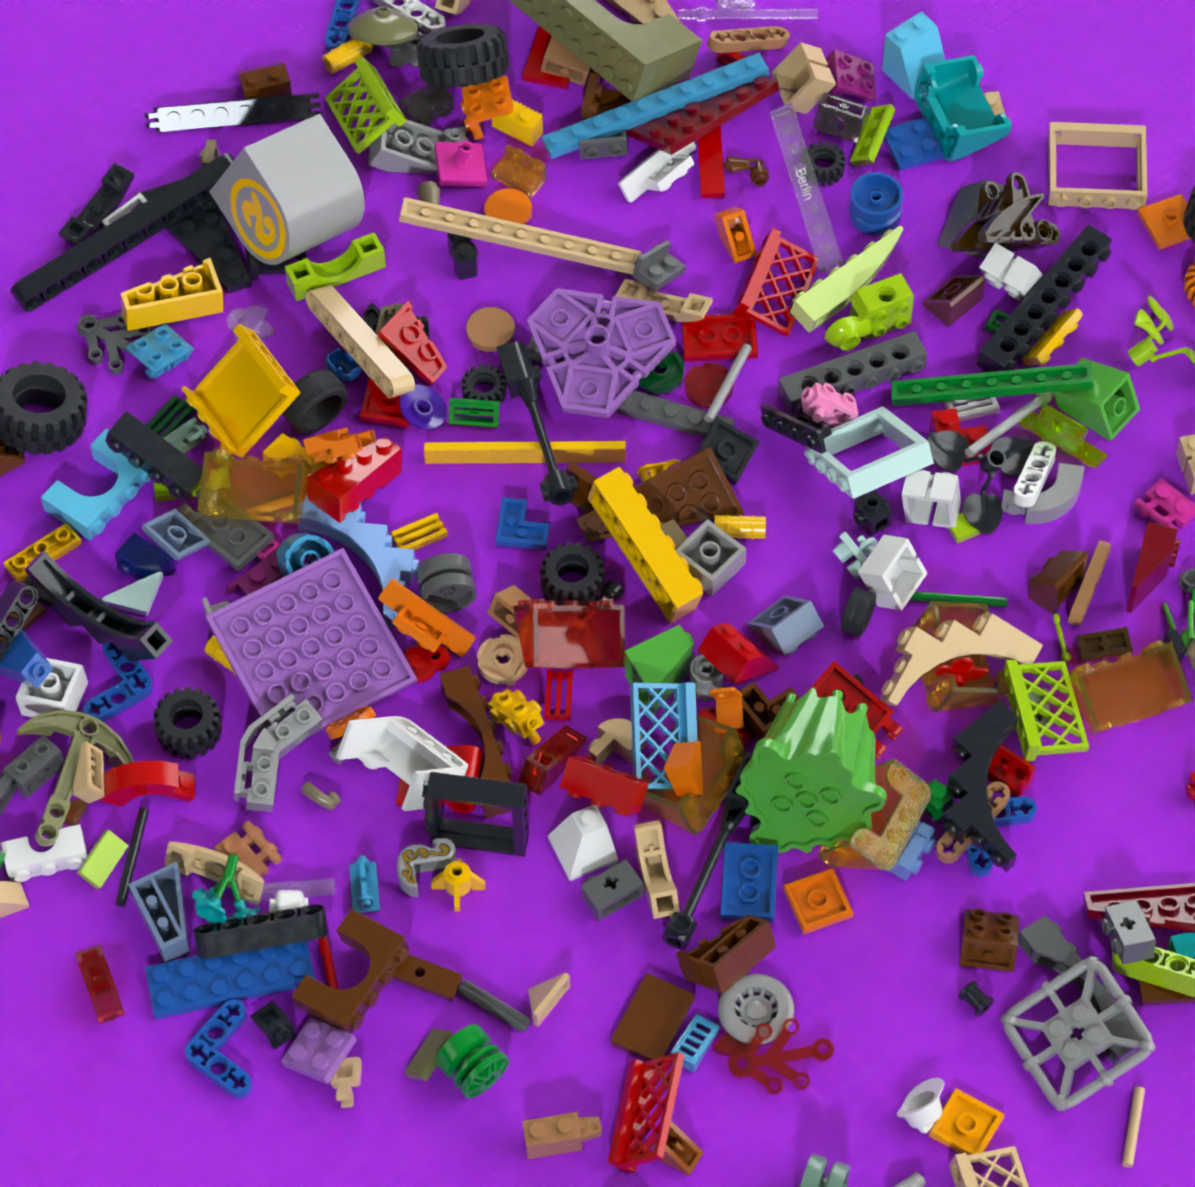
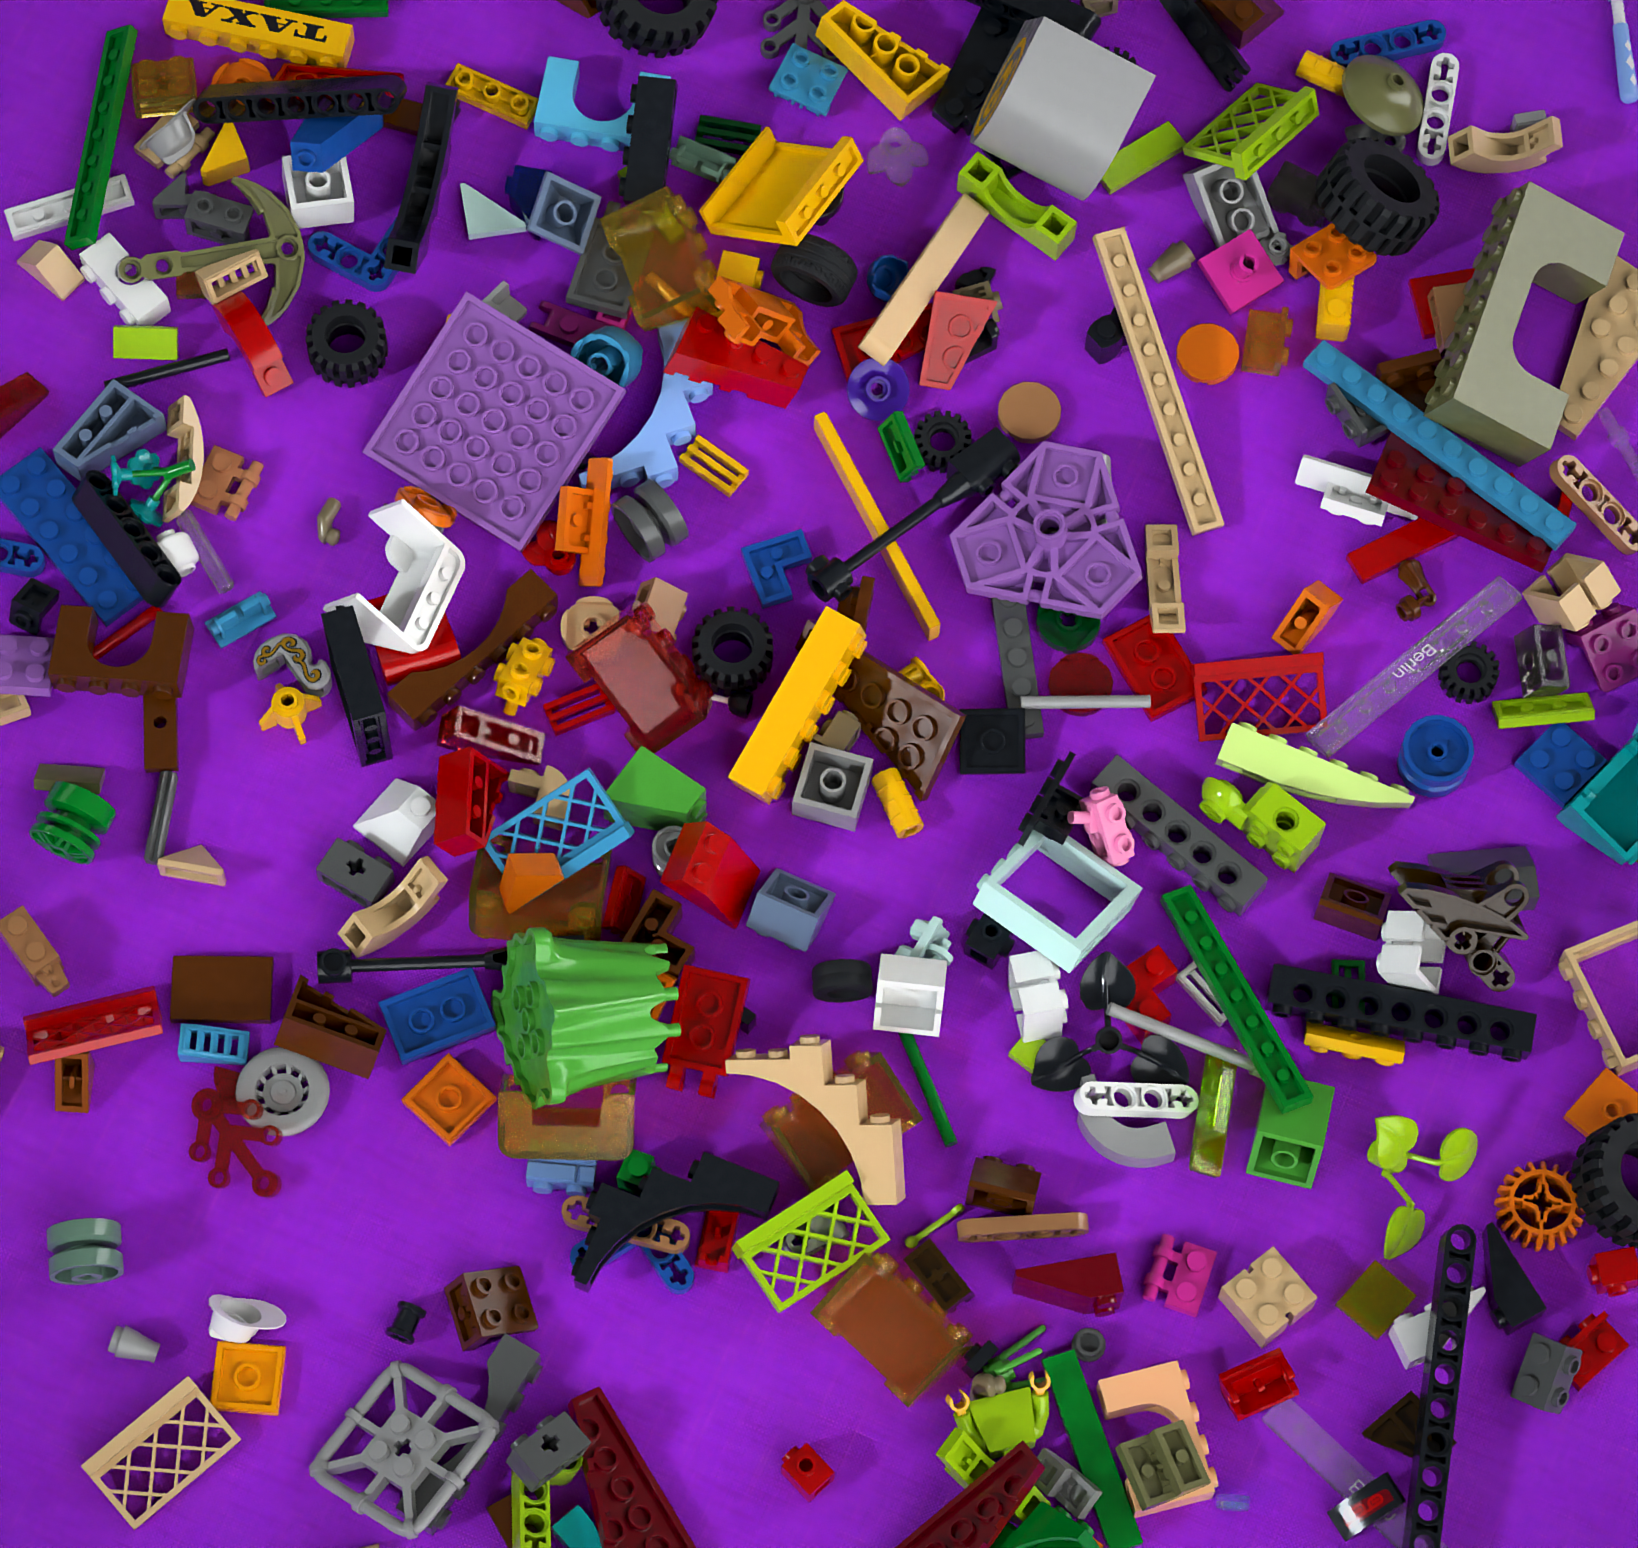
camera: 60 degrees right, 10 degrees up
light grey brick [234,694,323,813] -> none
dark grey bracket [633,240,686,292] -> none
orange bracket [709,687,743,731] -> none
red plate [935,657,988,690] -> none

